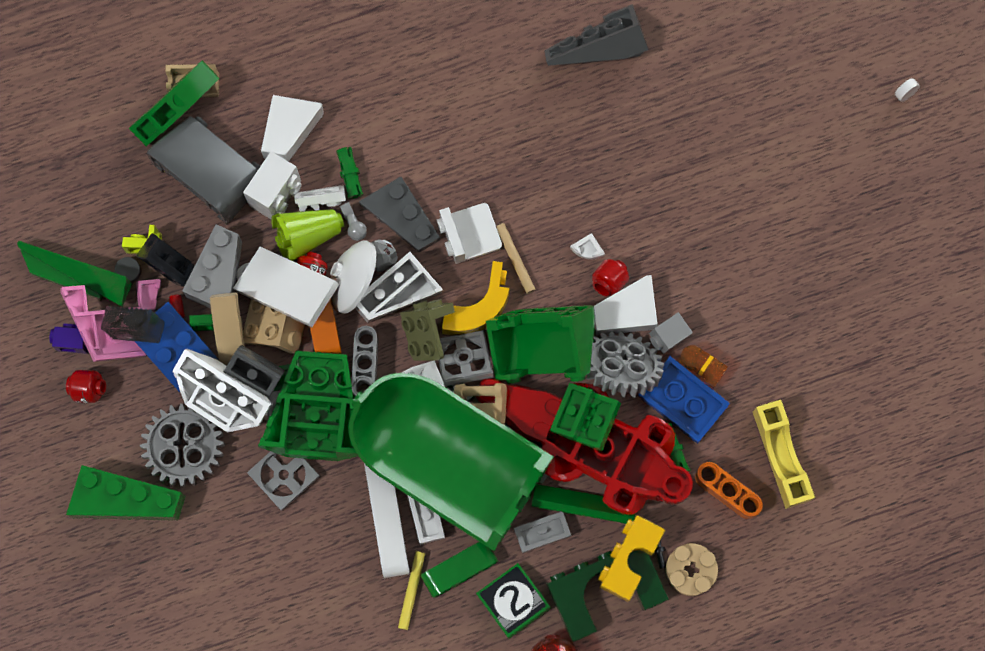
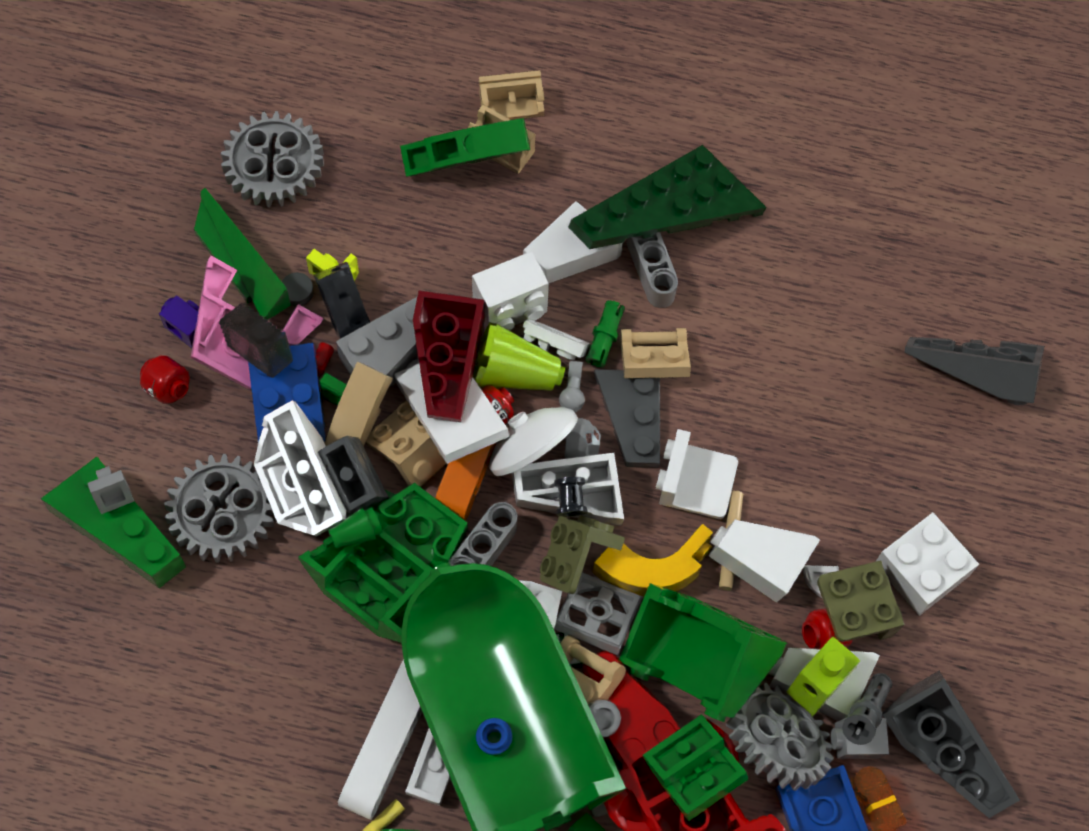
camera: 30 degrees right, 10 degrees down
dark grey windscreen [146,116,260,225] -> none
light grey piece [247,451,320,511] -> none
none -> light grey tile [88,466,134,514]
none -> light grey gear [221,111,324,207]
none -> green cone [328,507,383,549]
none -> dark red wedge [413,290,485,422]
none -> blue plate [476,718,513,755]
none -> tan hinge [479,70,544,120]
none -> black bush [554,477,588,517]
none -> dark green wing [568,145,767,249]
none -> light grey tile [588,700,621,737]
none -> tan plate [621,328,691,378]
none -> light grey beam [626,232,678,308]
none -> white slope [709,520,820,603]
none -> lime torso [786,637,860,716]
none -> olive bracket [817,560,904,642]
none -> dark grey pin [842,673,893,745]
none -> white brick [876,512,979,616]
none -> dark grey wedge [882,671,1020,818]

